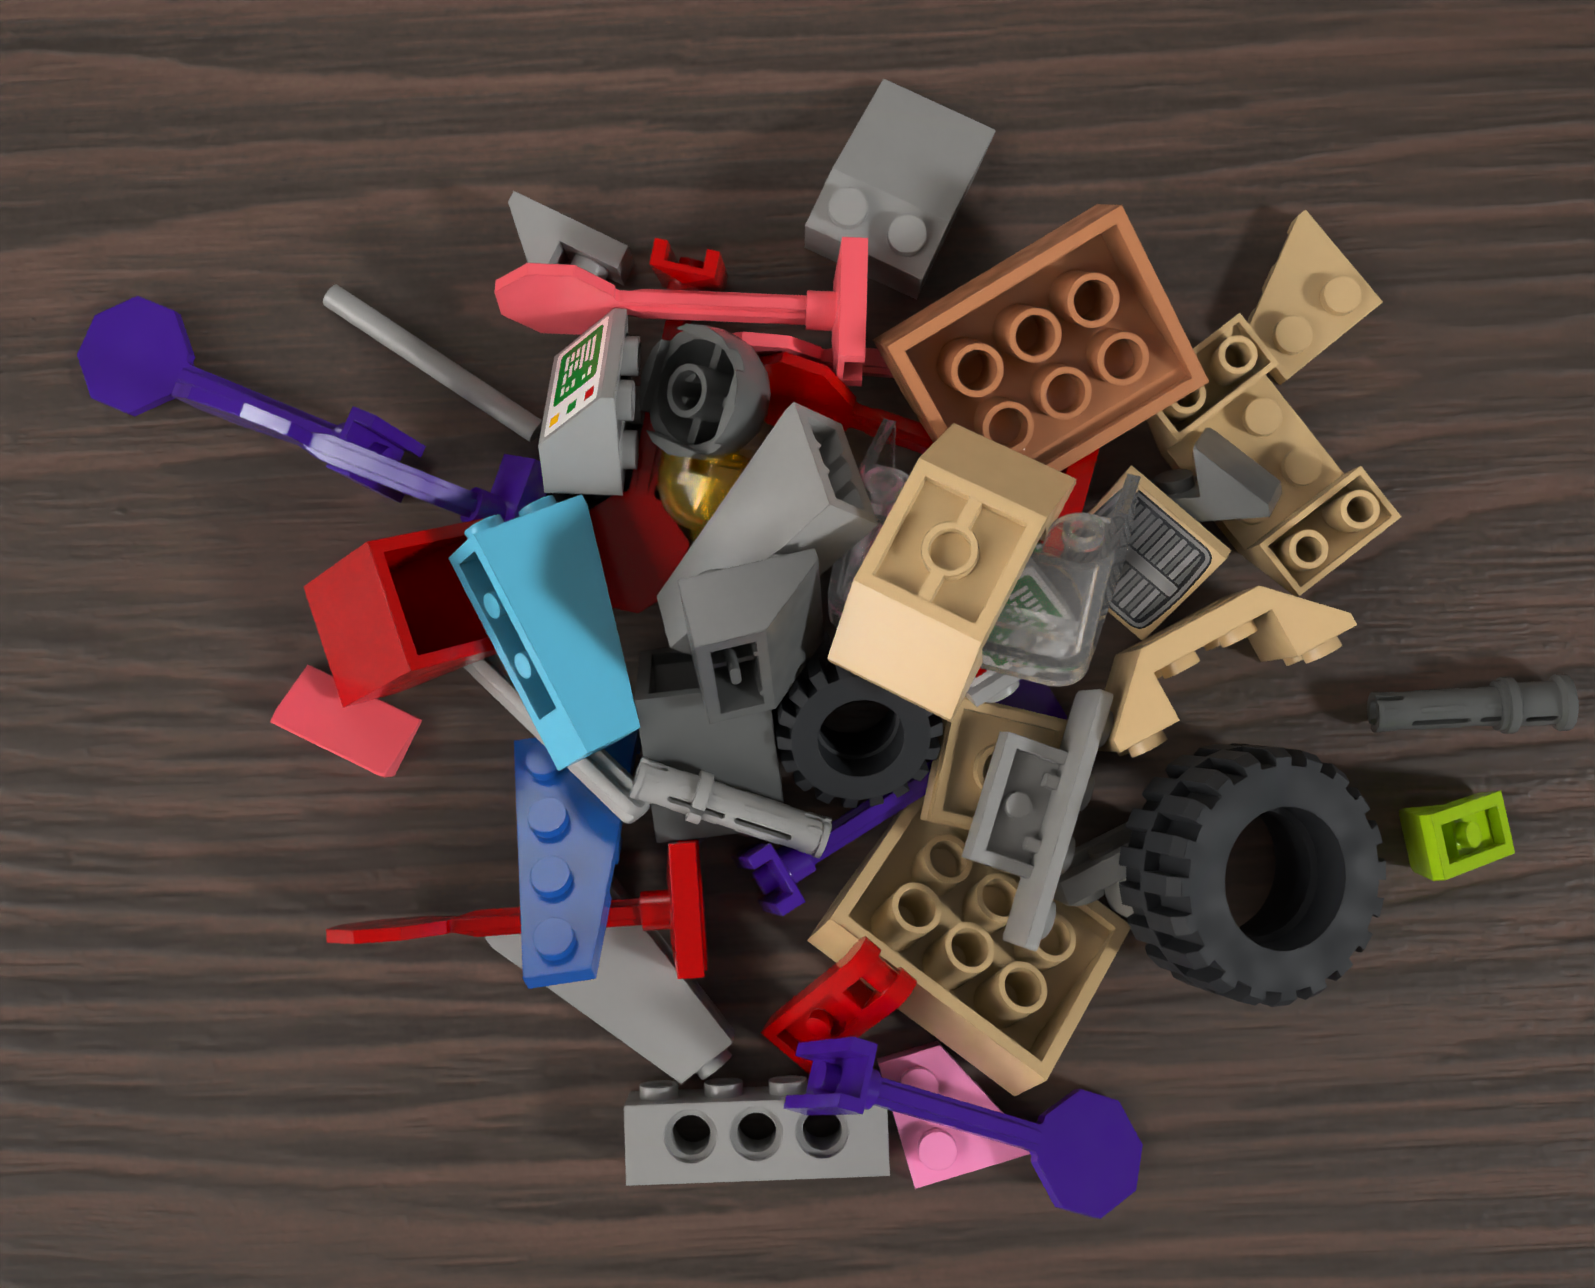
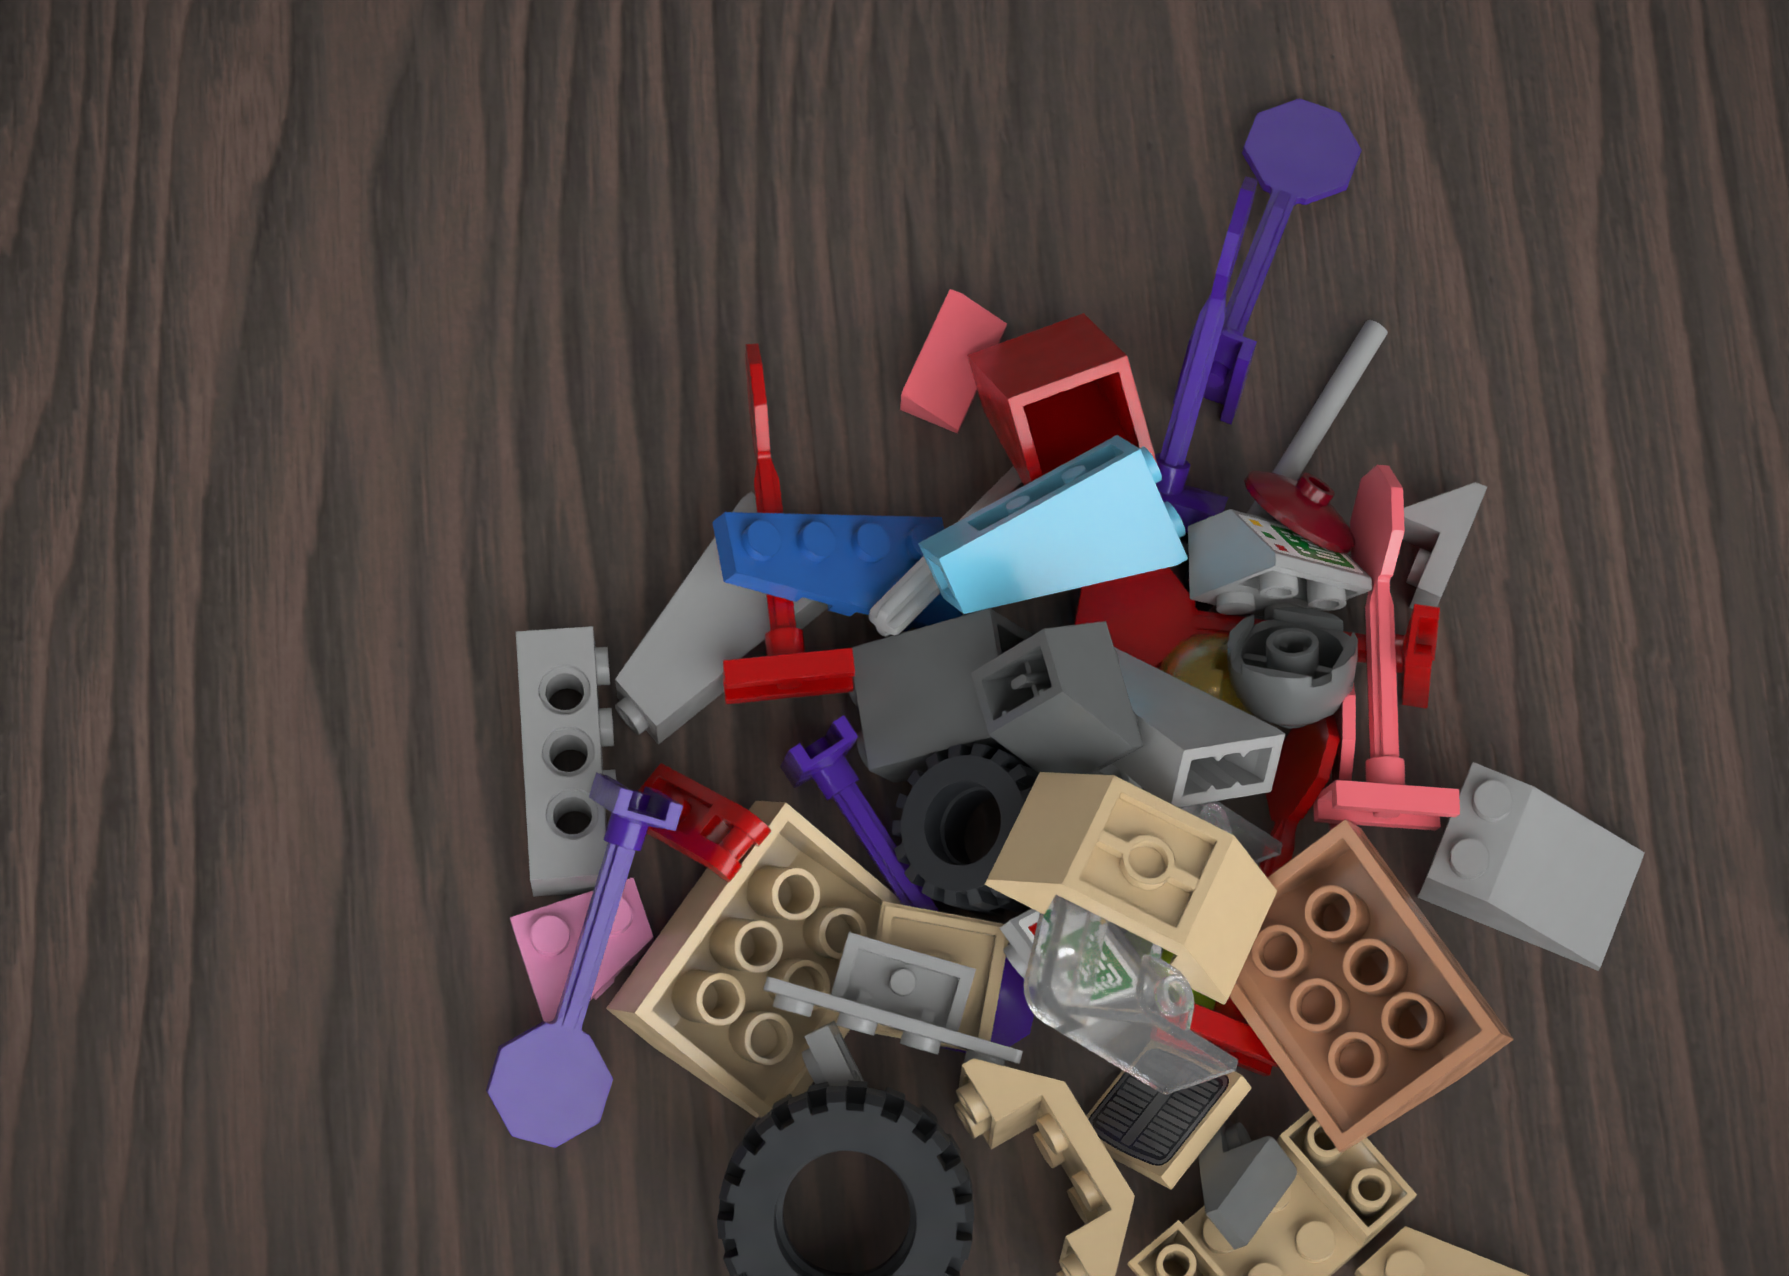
camera: 85 degrees right, 15 degrees down
light grey pin [629,756,832,858] -> none
none -> dark red dish [1244,471,1355,553]

